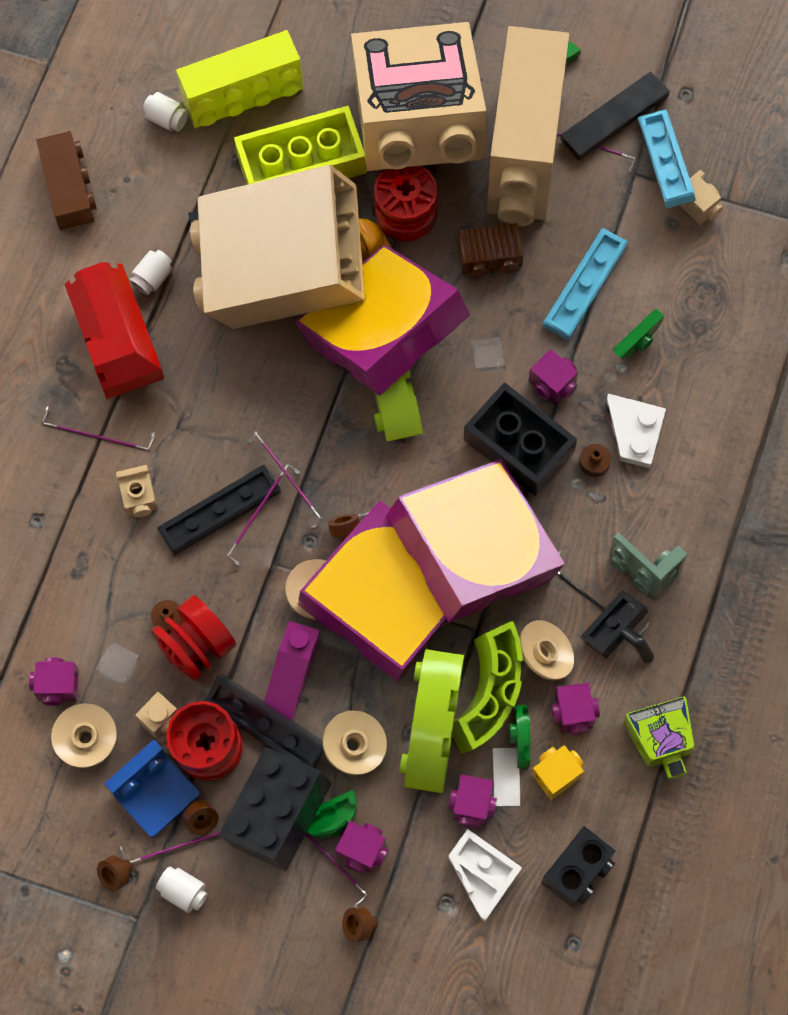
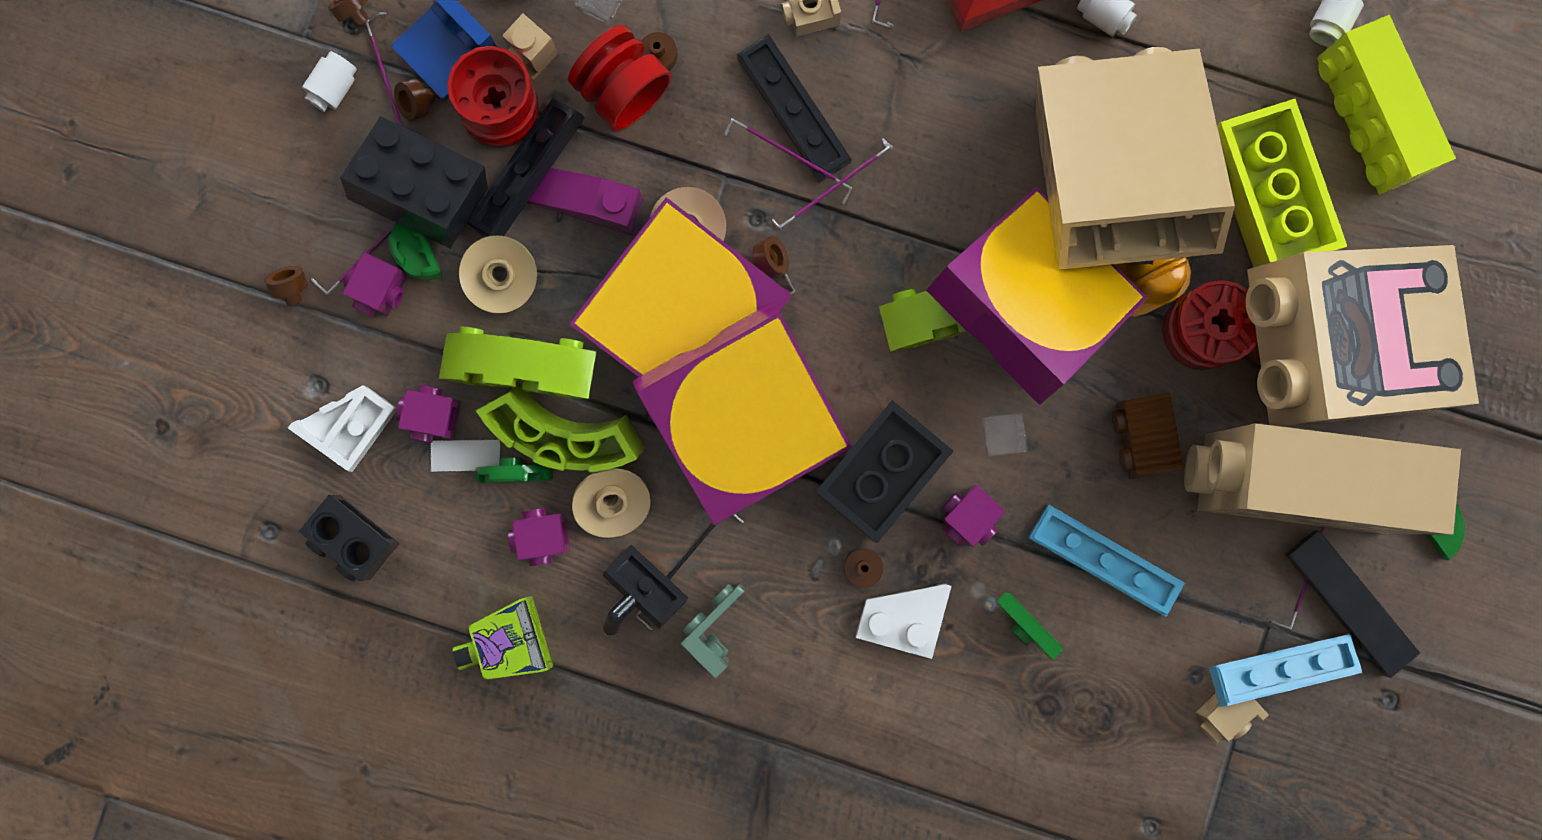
camera: 90 degrees right, 15 degrees up
yellow brick [531,745,585,800] -> none

